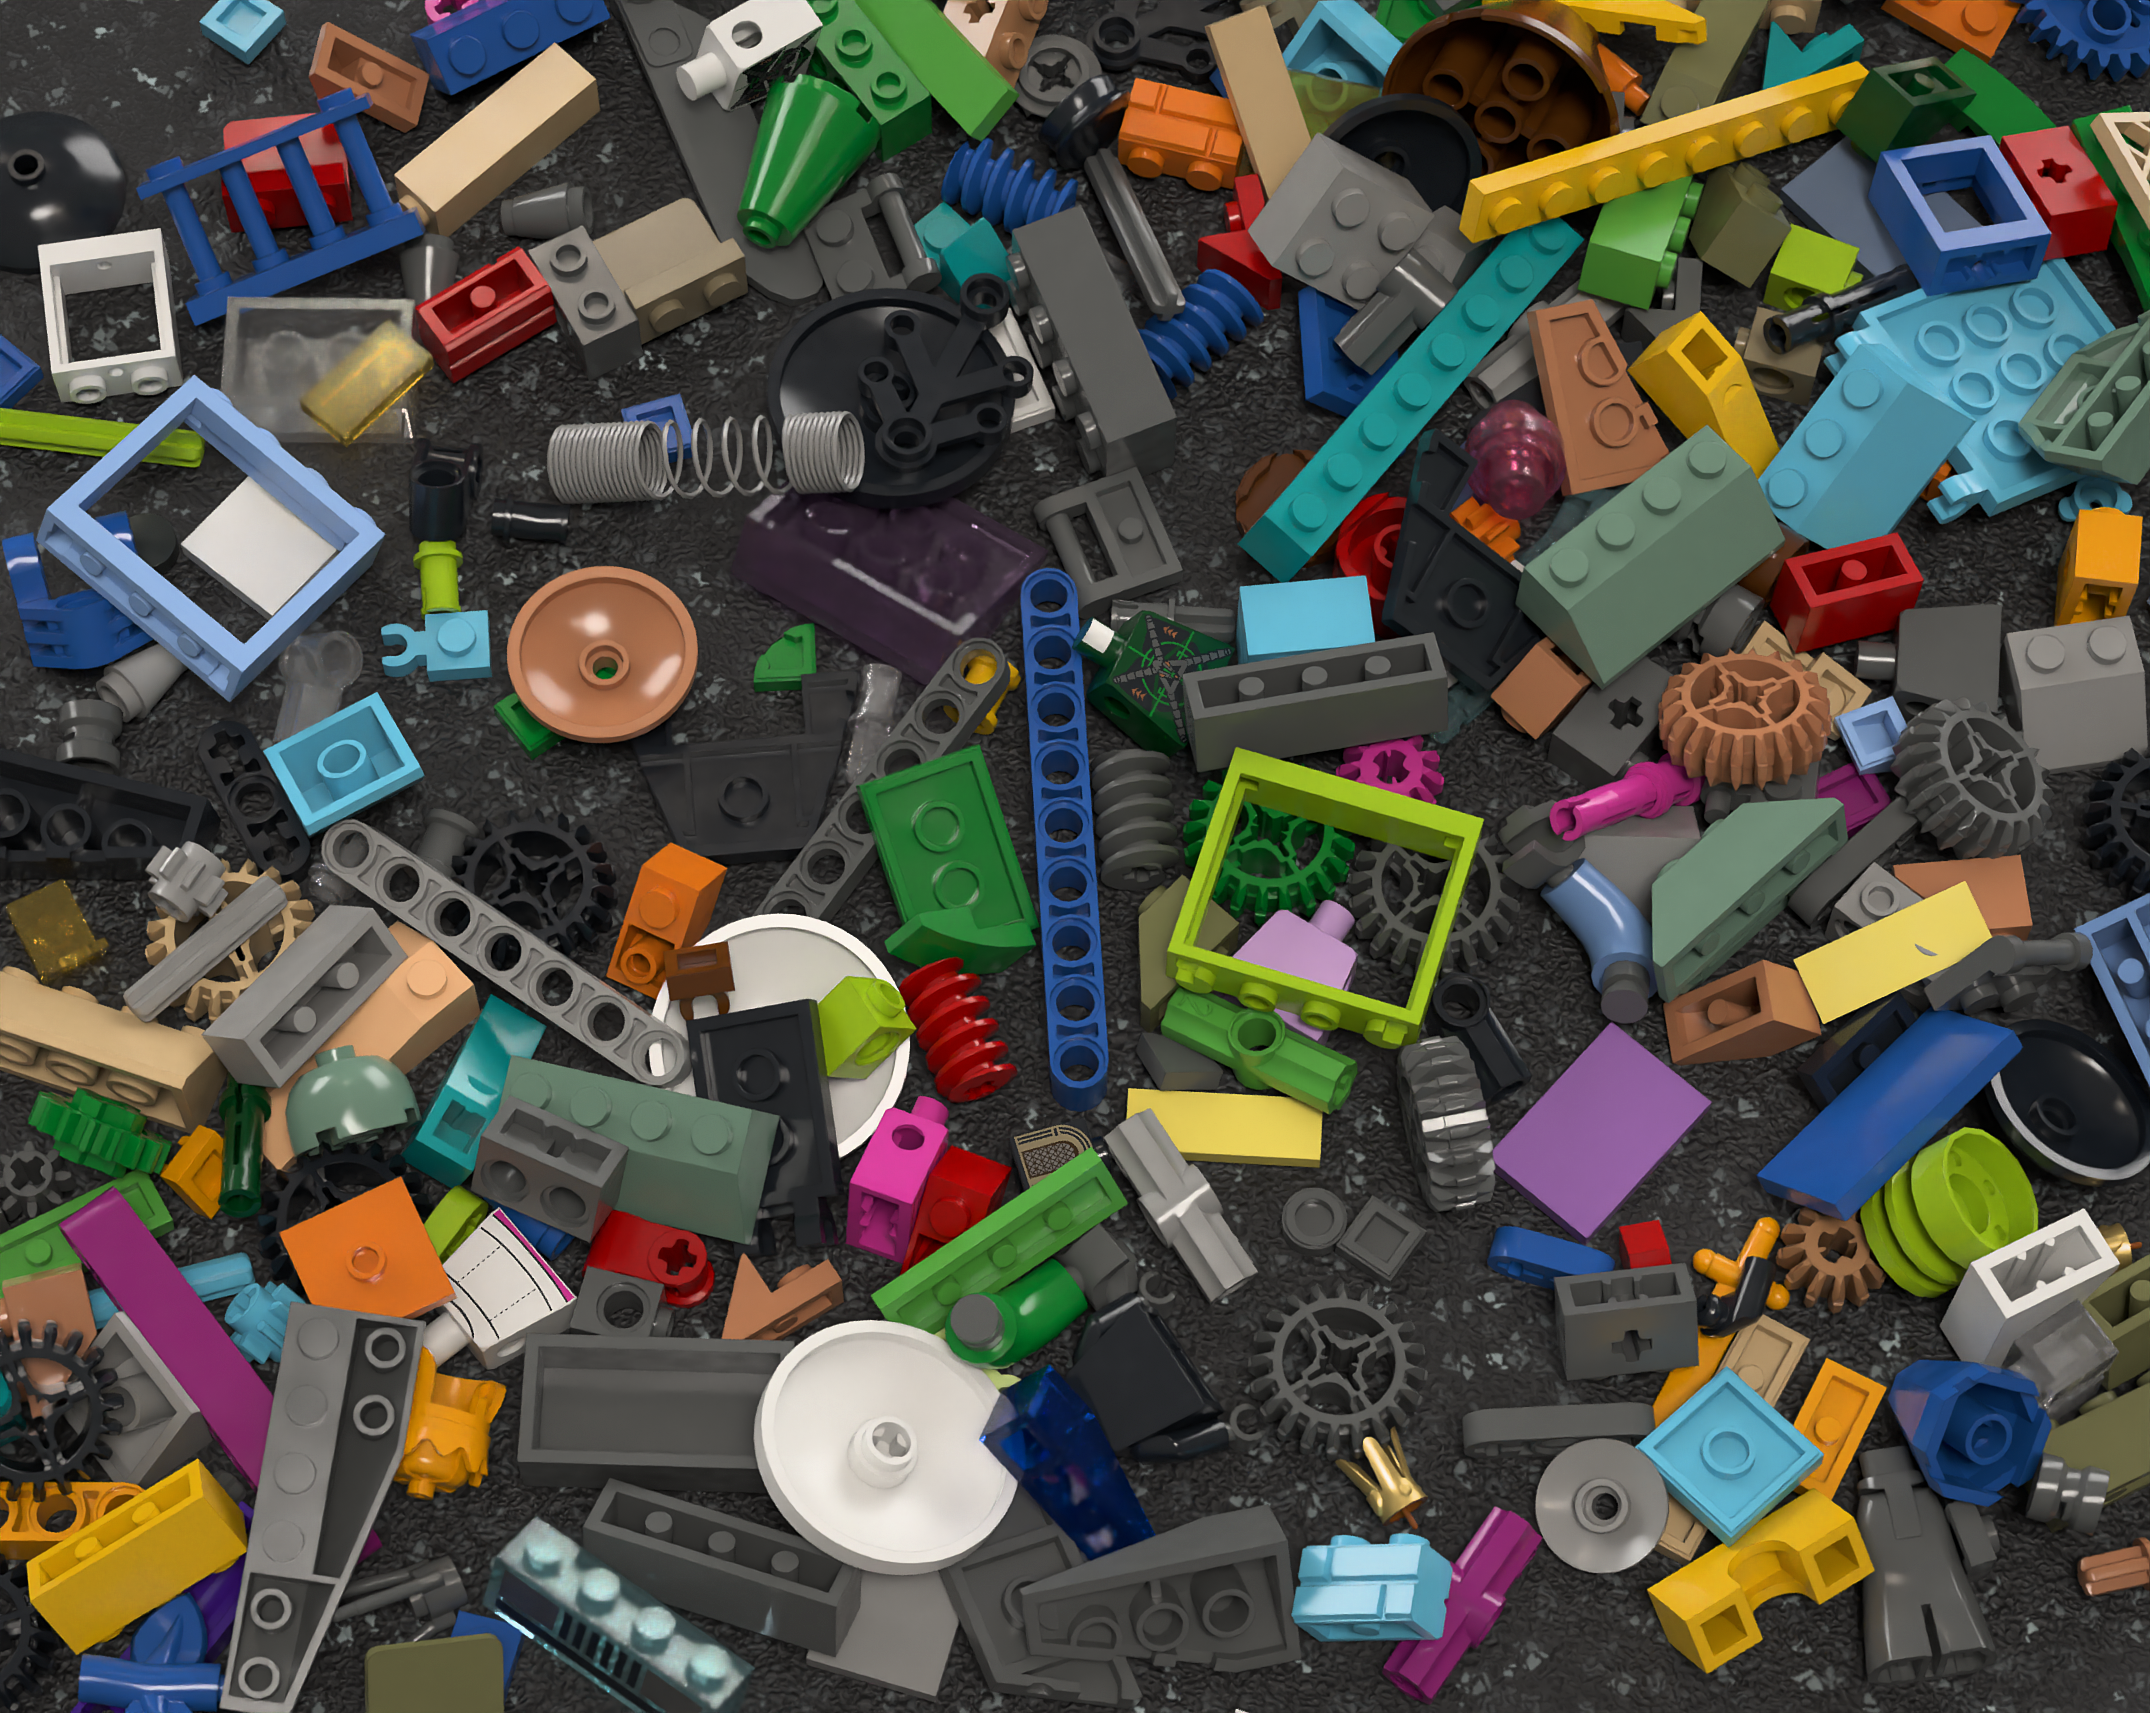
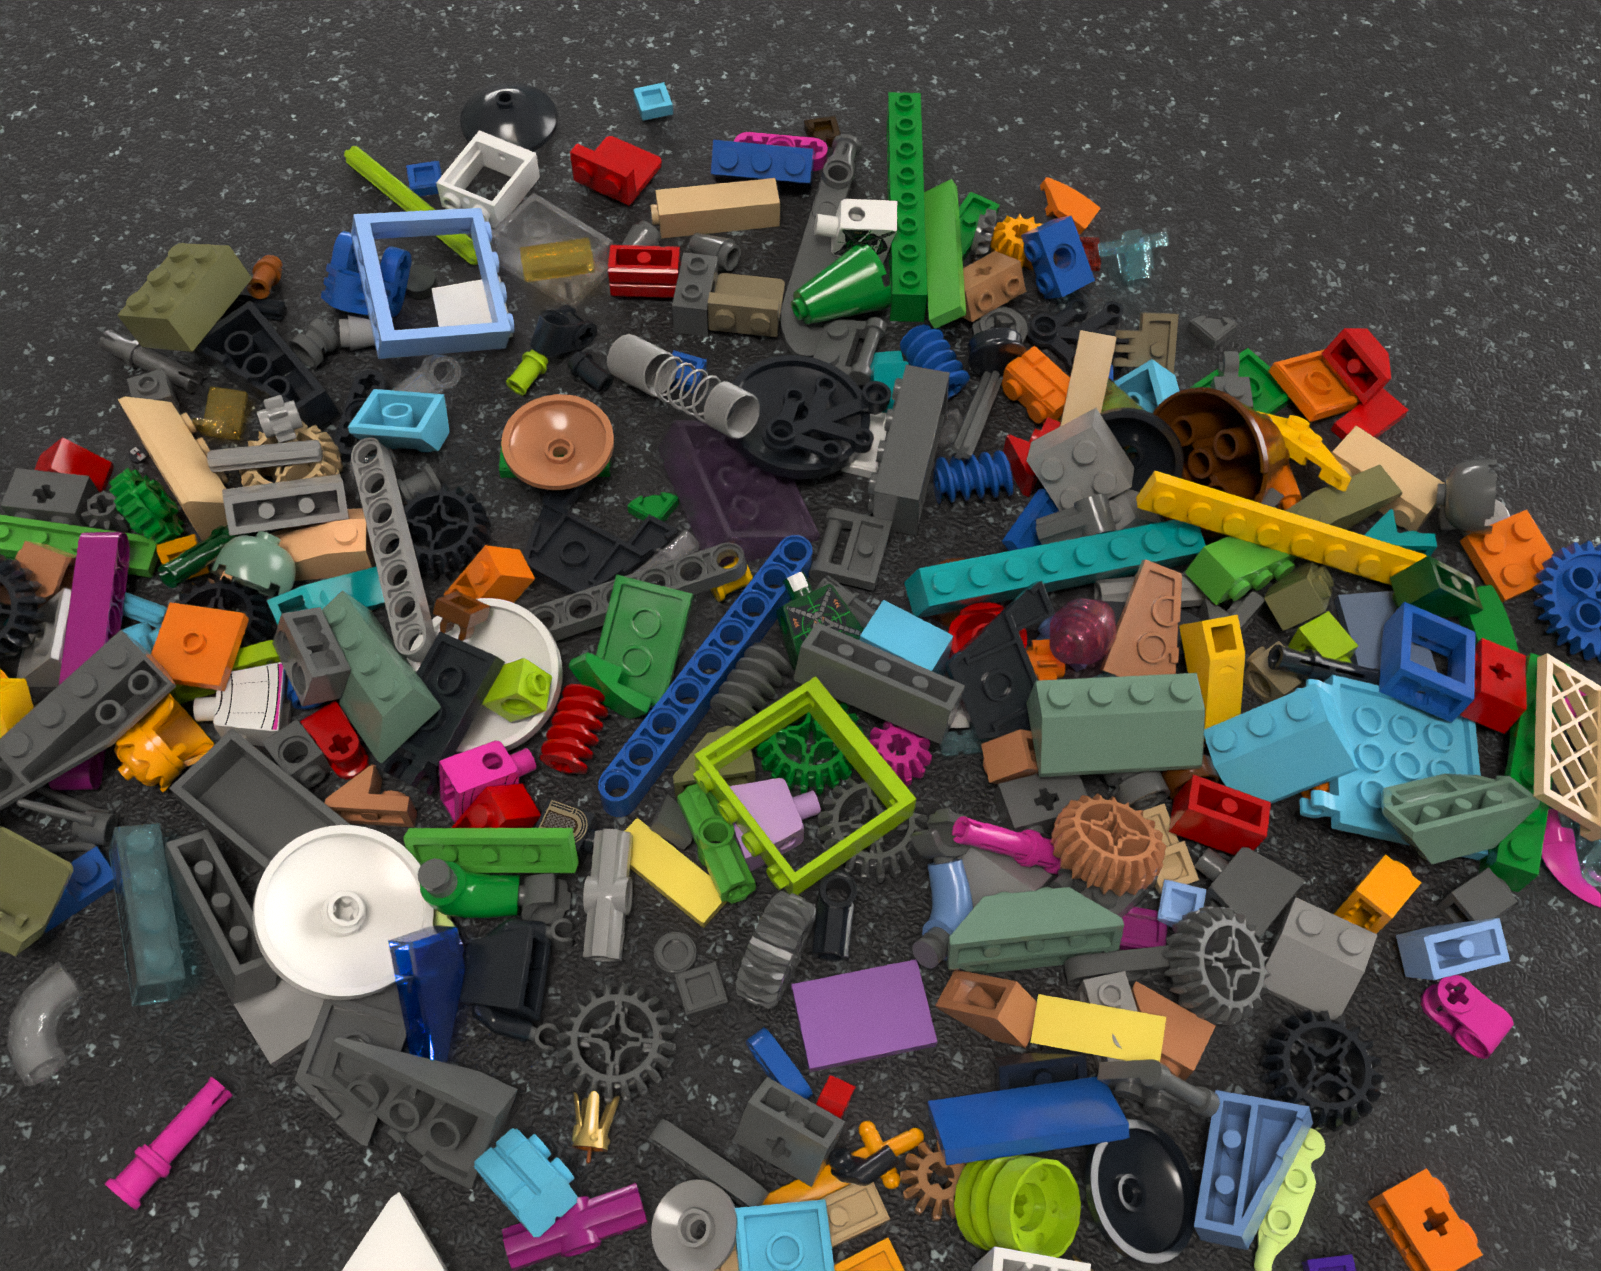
camera: 35 degrees right, 5 degrees down
blue fence [136,87,426,326] -> none
nougat slope [309,22,430,133] -> none
medium azure plate [381,610,492,682] -> none
medium azure plate [2058,476,2132,522] -> none

